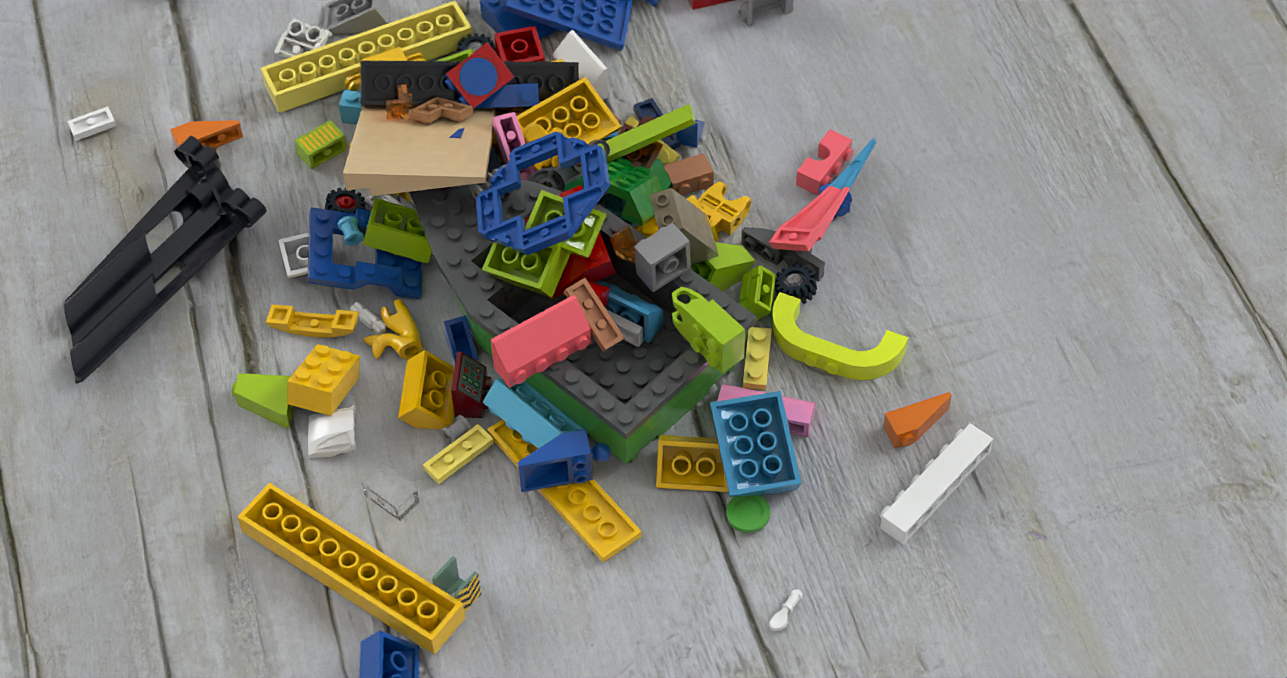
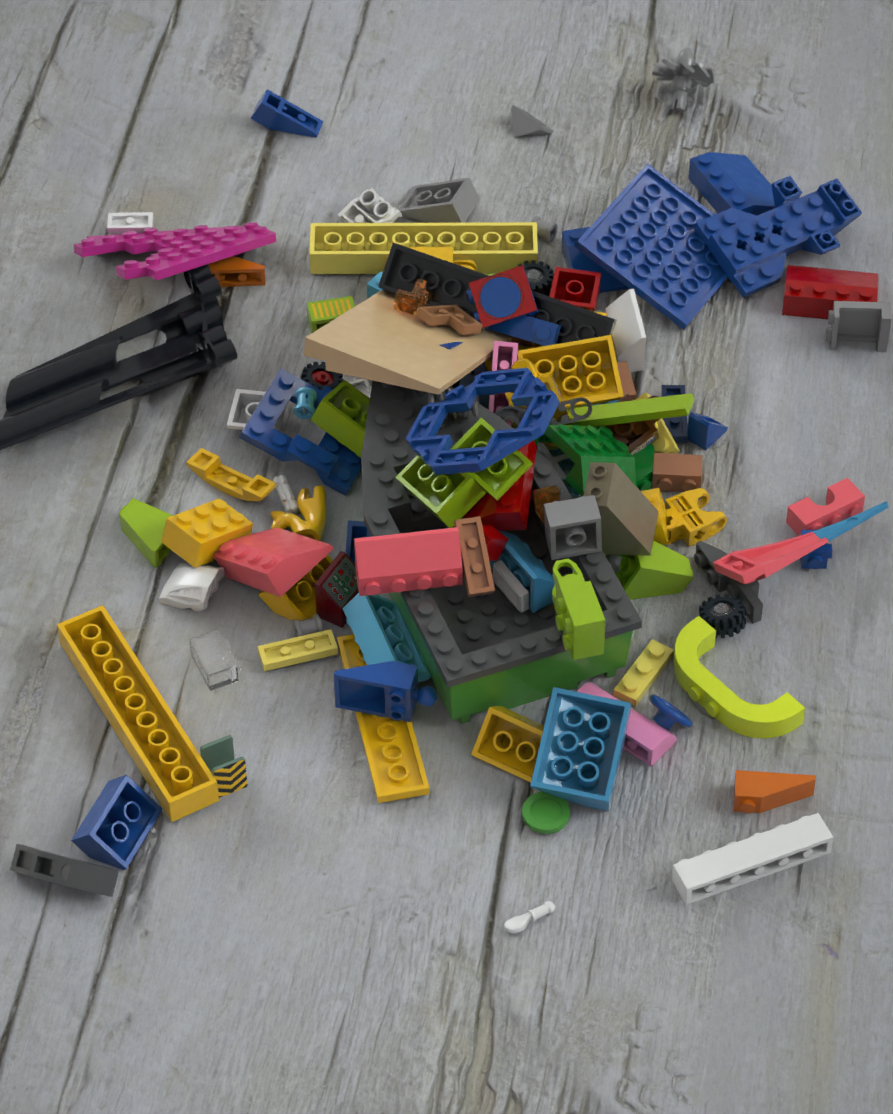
camera: 25 degrees right, 5 degrees down
lime brick [739,266,776,320] -> none
none -> dark pink wing [73,222,276,280]
none -> coral slope [213,527,334,597]
none -> blue piece [649,694,693,731]

